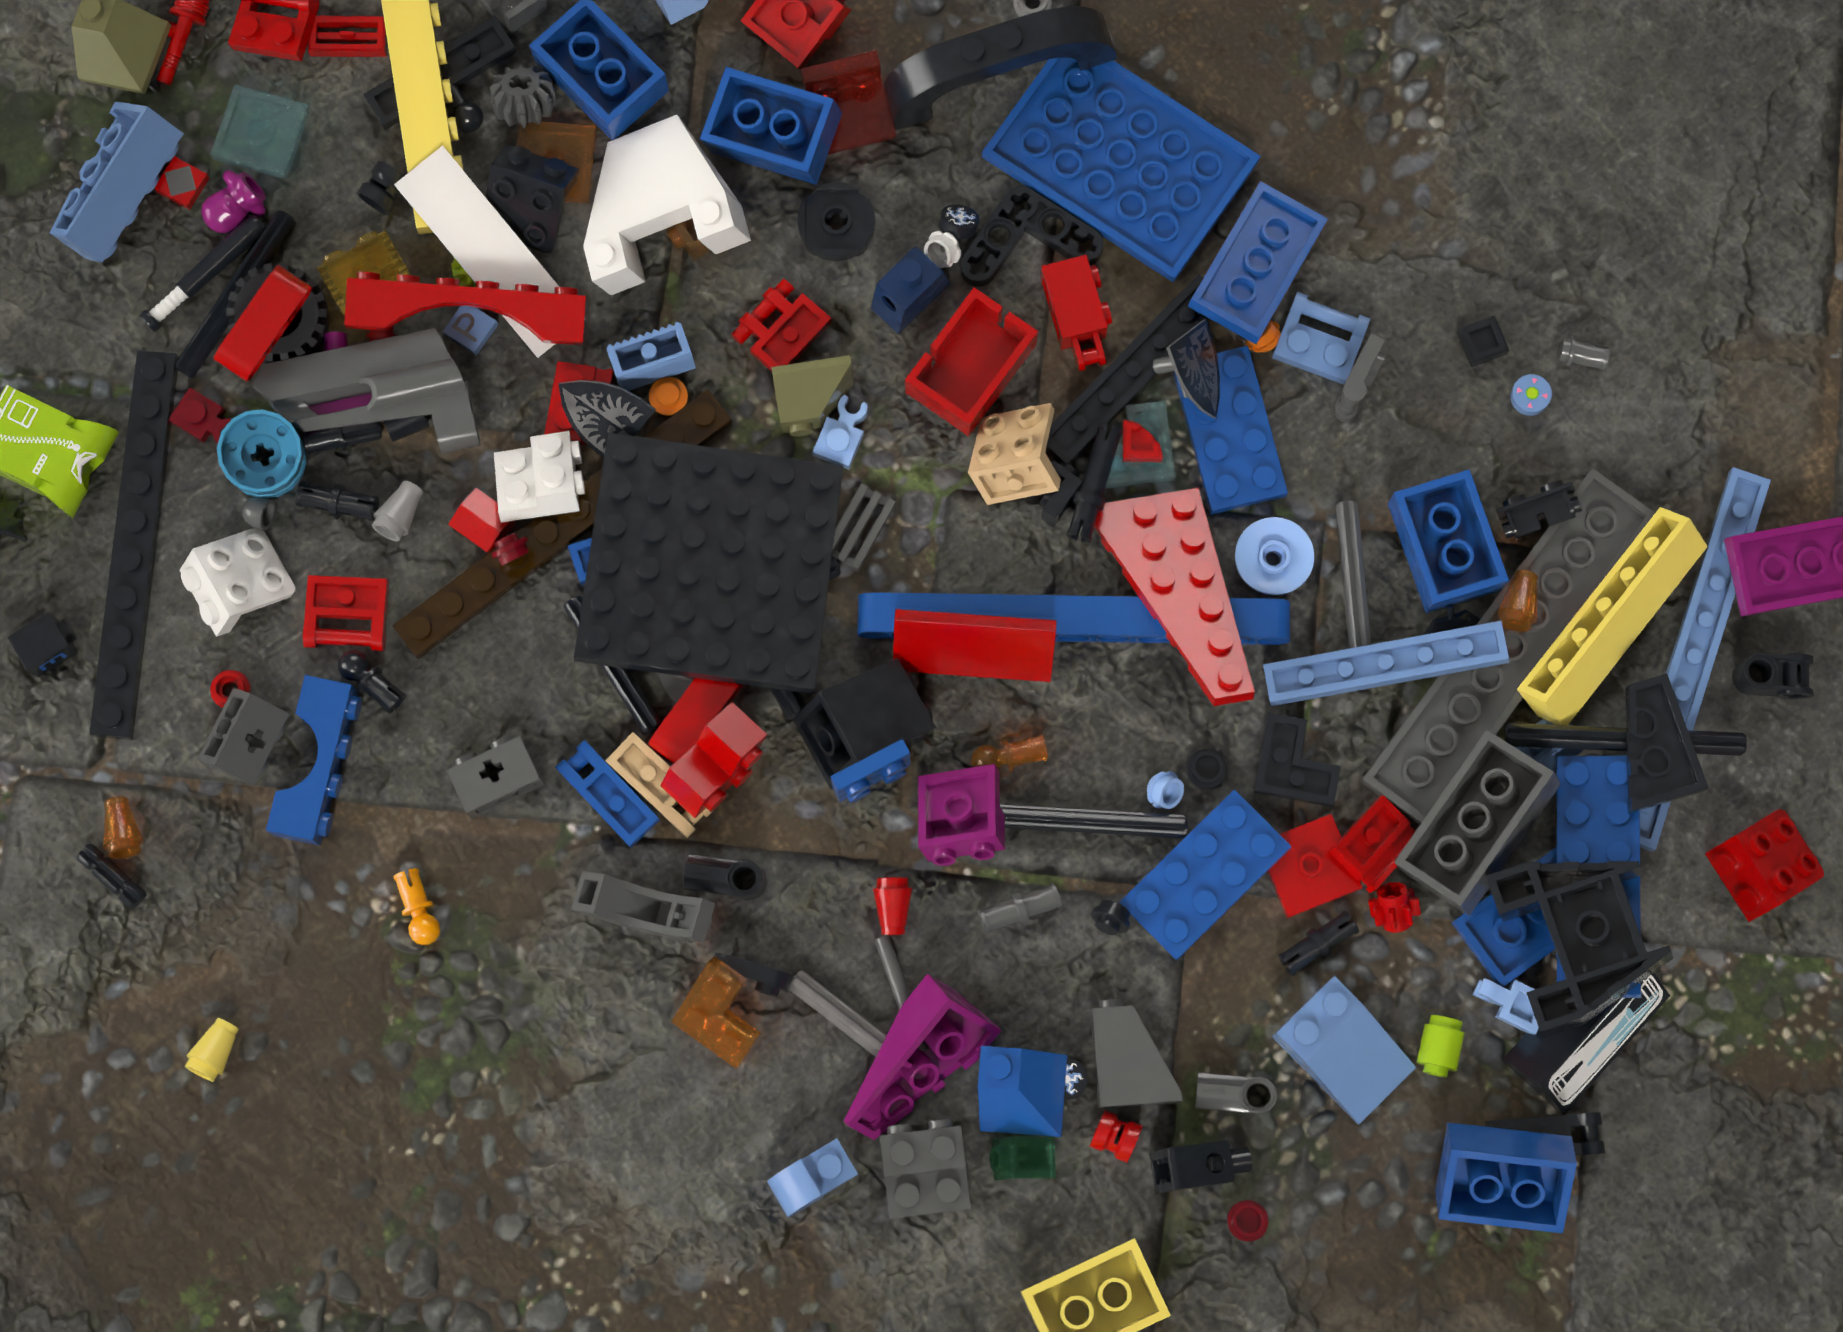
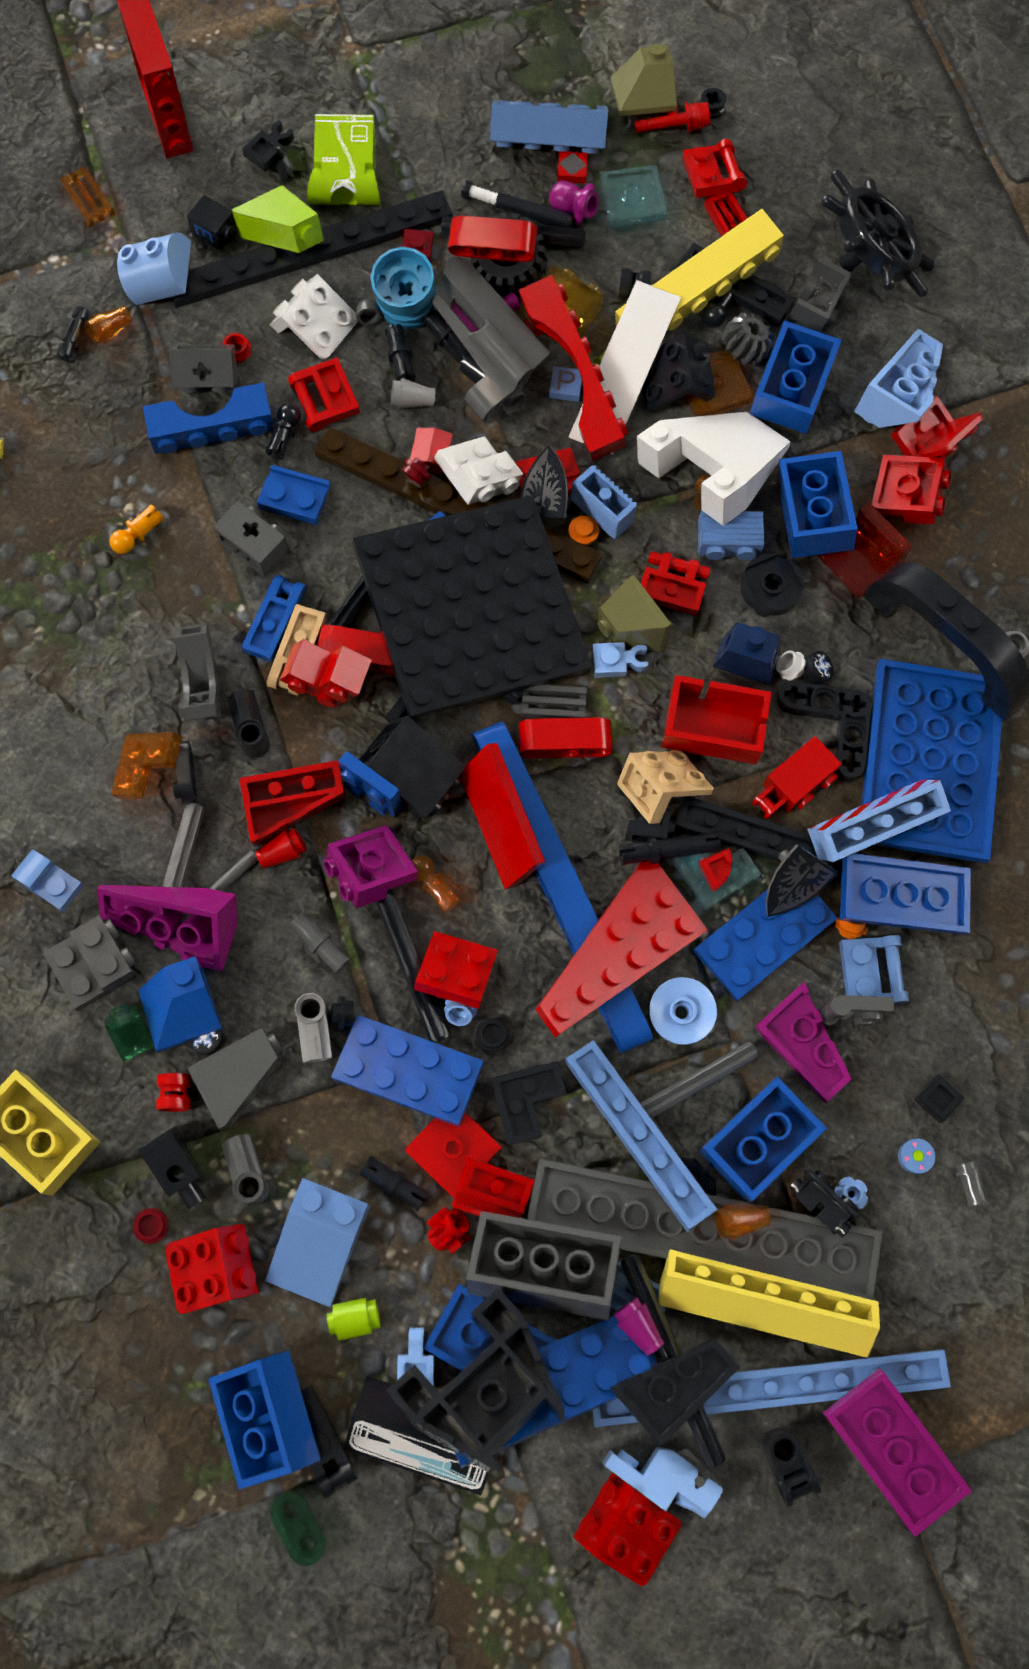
camera: 60 degrees right, 5 degrees down
none -> light blue brick [117,232,191,305]
none -> red bracket [165,1223,259,1314]
none -> lime slope [232,185,324,253]
none -> red wedge [239,760,346,847]
none -> blue plate [257,465,331,525]
none -> clear green plate [270,1490,326,1566]
none -> light grey piece [294,993,333,1063]
none -> red plate [414,931,498,1009]
none -> red beam [518,717,613,759]
none -> light blue plate [602,1447,723,1519]
none -> magenta cone [614,1297,664,1356]
none -> medium blue brick [698,510,765,560]
none -> magenta wing [754,982,851,1103]
none -> light blue brick [807,779,951,862]
none -> light blue plate [834,1177,868,1209]

